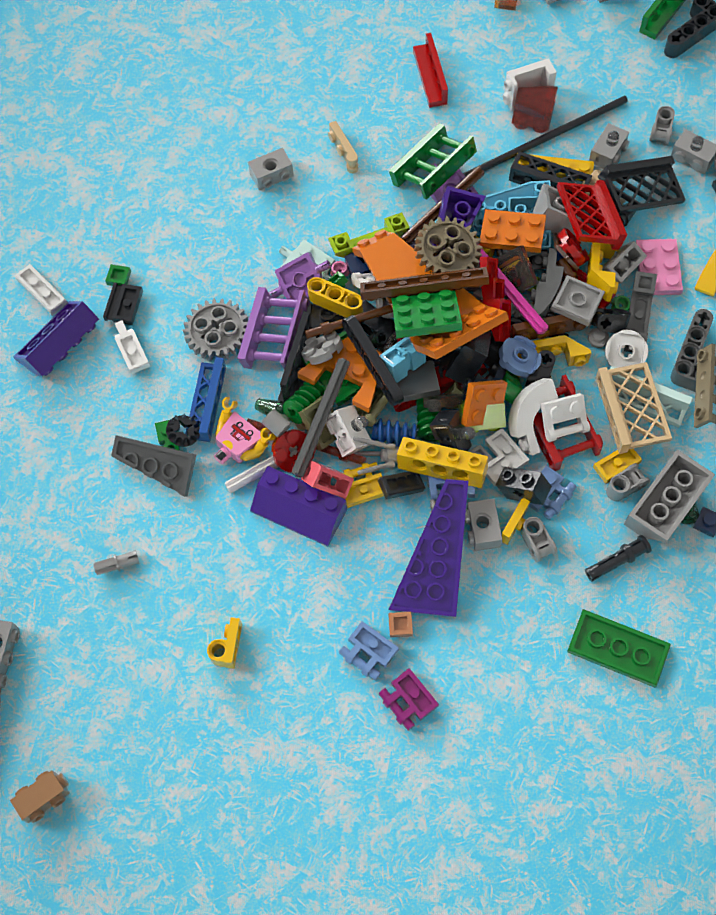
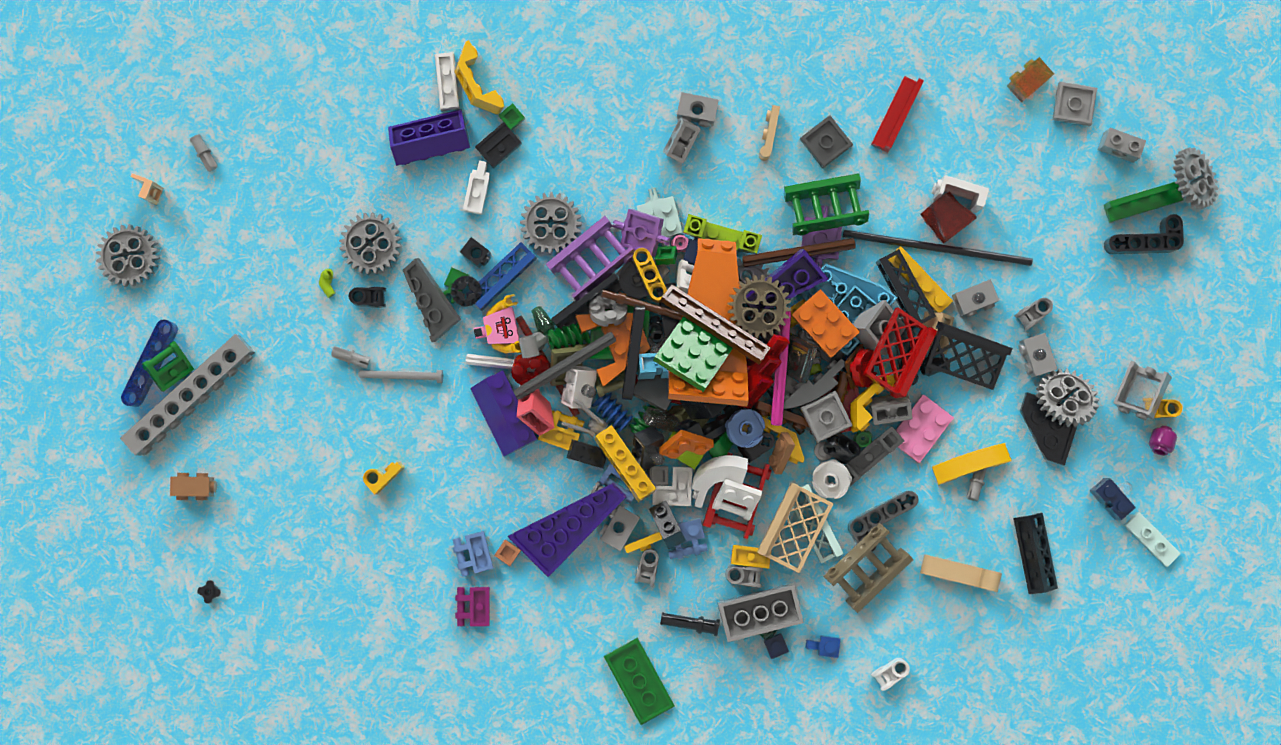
camera: 35 degrees right, 20 degrees up
none -> black plate [197,580,221,603]
none -> lime arm [319,268,336,298]
none -> light grey gear [339,212,402,275]
none -> black piece [348,287,386,308]
none -> light grey bar [358,370,443,383]
none -> yellow slope [454,40,504,115]
none -> black brick [460,237,491,268]
none -> light grey brick [663,117,701,163]
none -> medium nougat plate [768,432,795,474]
none -> dark grey tile [800,115,853,168]

